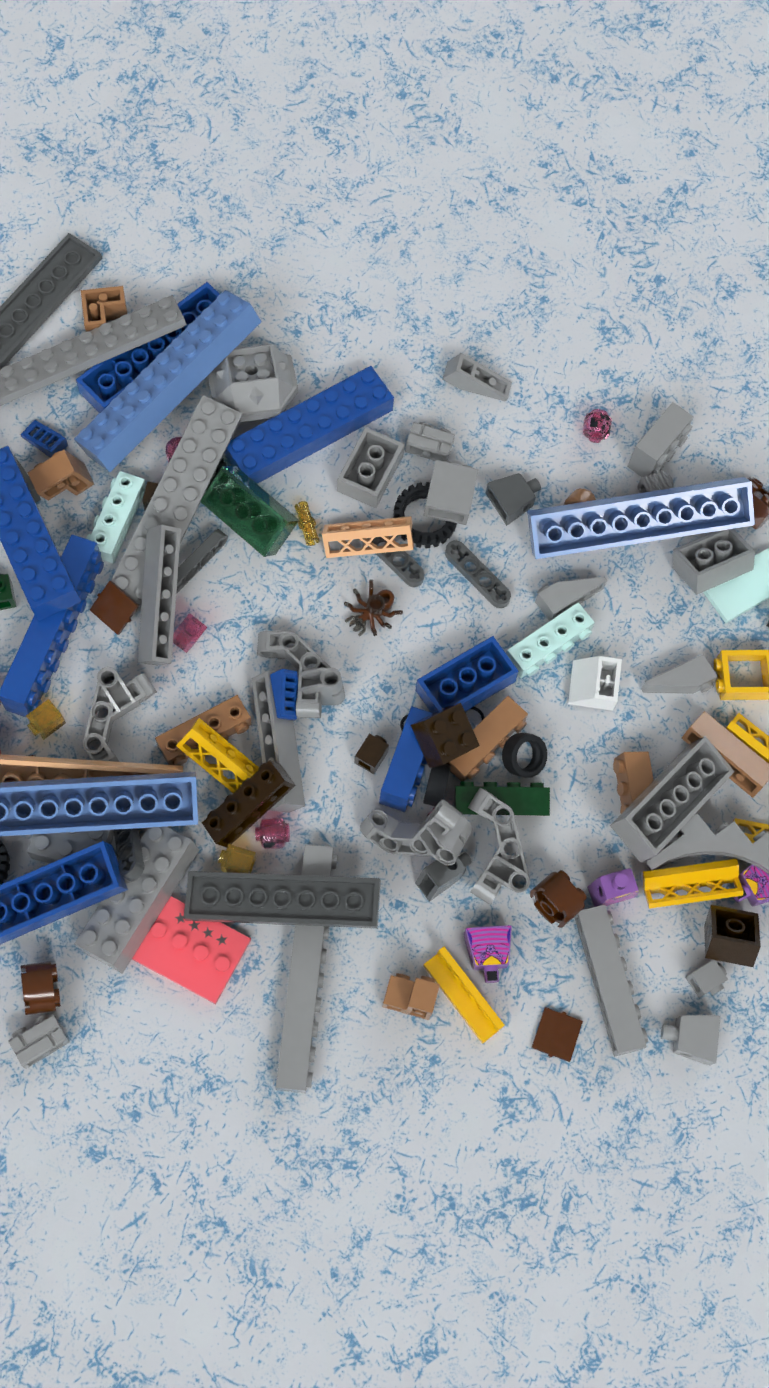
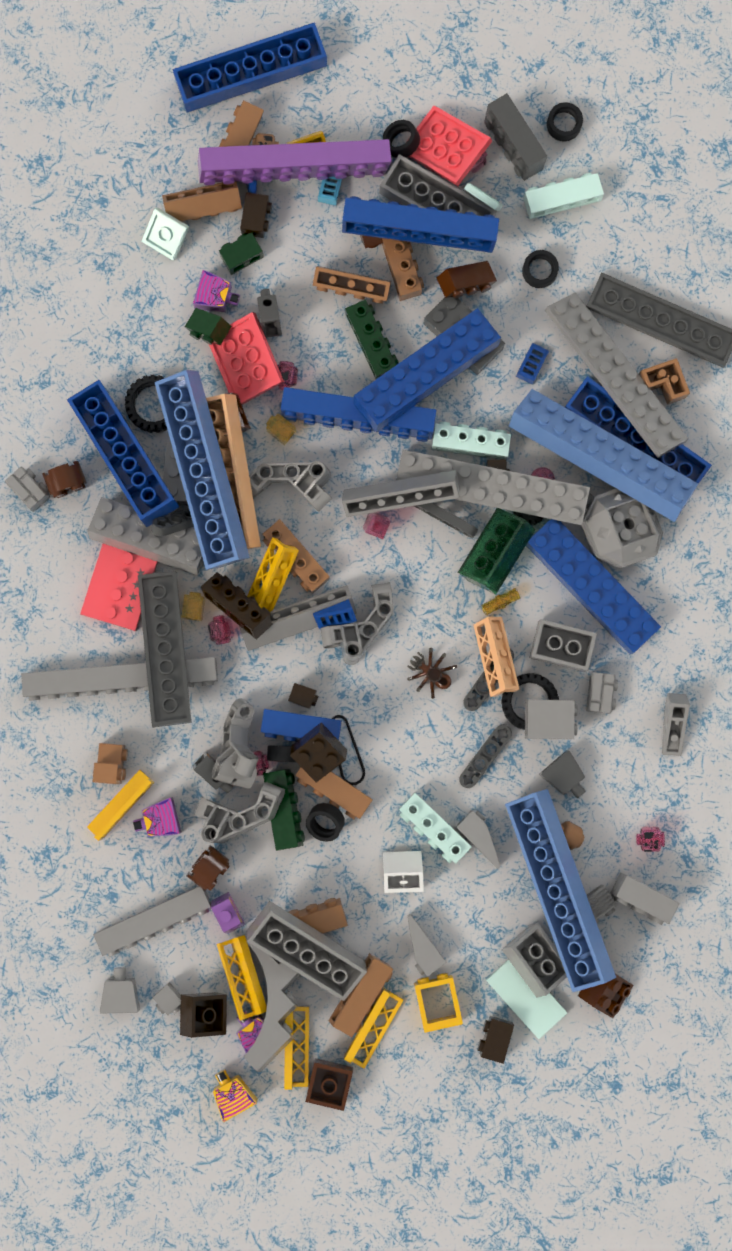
camera: 80 degrees right, 15 degrees up
medium nougat brick [27,450,94,501] -> none
reddish brown piece [90,581,140,635] -> none
blue brick [415,636,519,713] -> none
reddish brown piece [531,1007,583,1062] -> none

